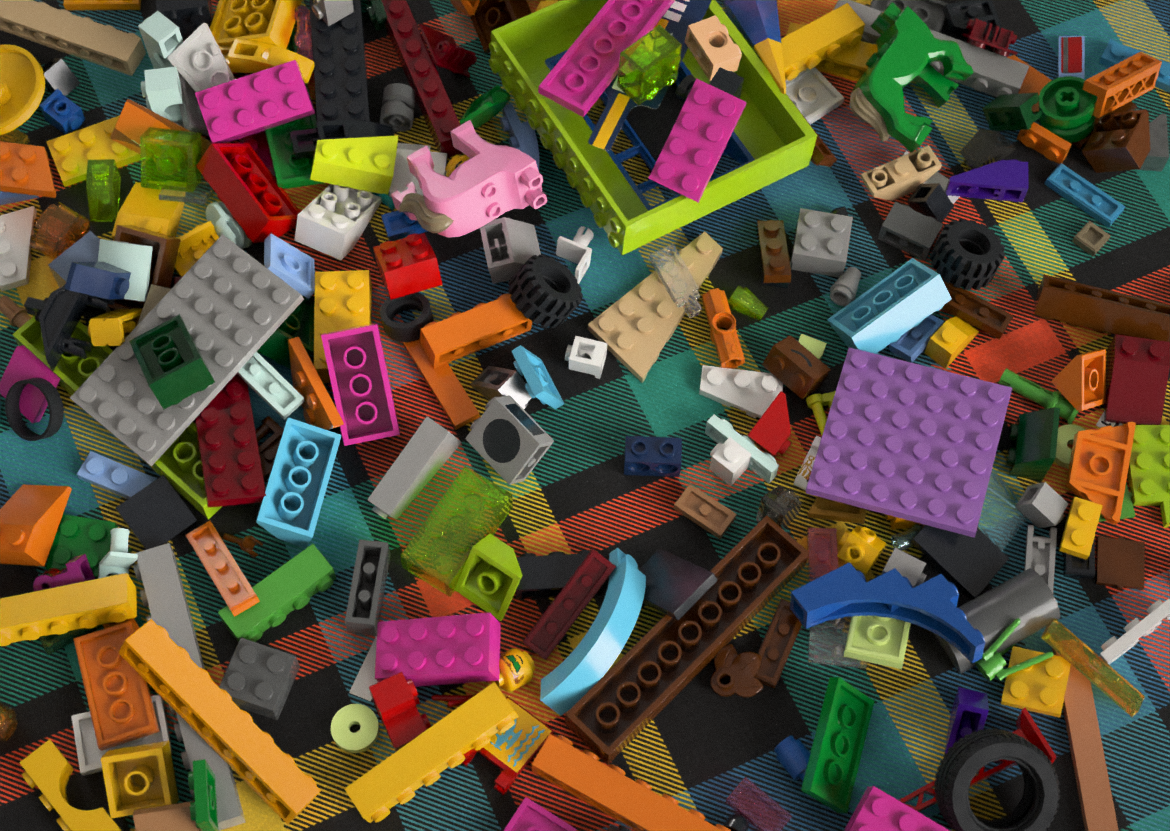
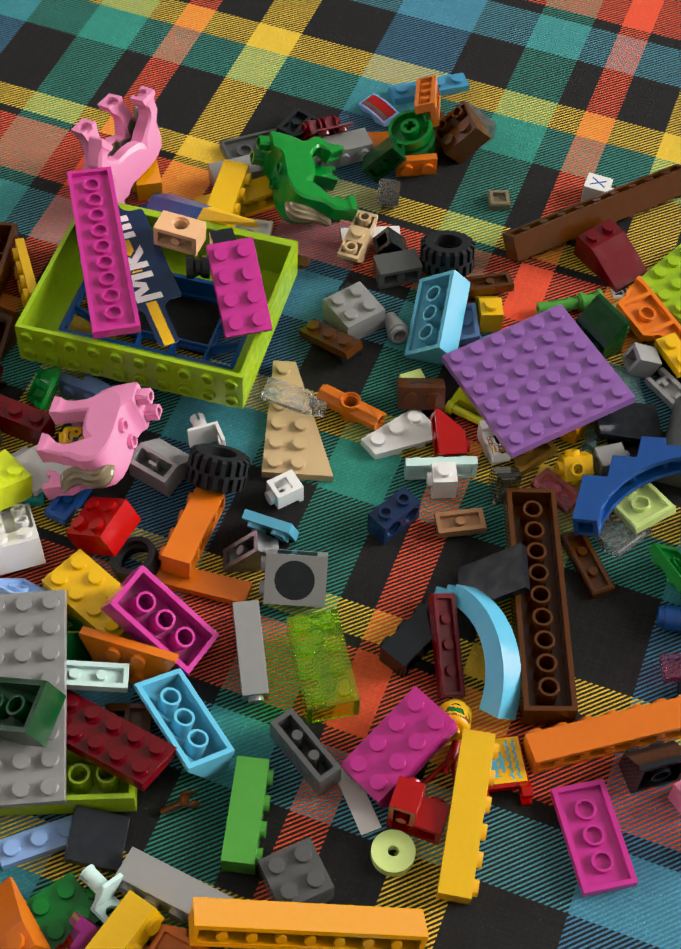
camera: 45 degrees left, 10 degrees down
orange tile [186,521,260,617] -> none
lime slope [454,534,523,621] -> none
clear neon green brick [617,25,682,105] -> none
reddish brown plate [711,644,763,698] -> none
clear neon green cone [728,285,768,321] -> none
dark purple slope [945,159,1028,202] -> none
dark azure tile [1045,163,1125,228] -> none
orange slope [1051,349,1106,411] -> none

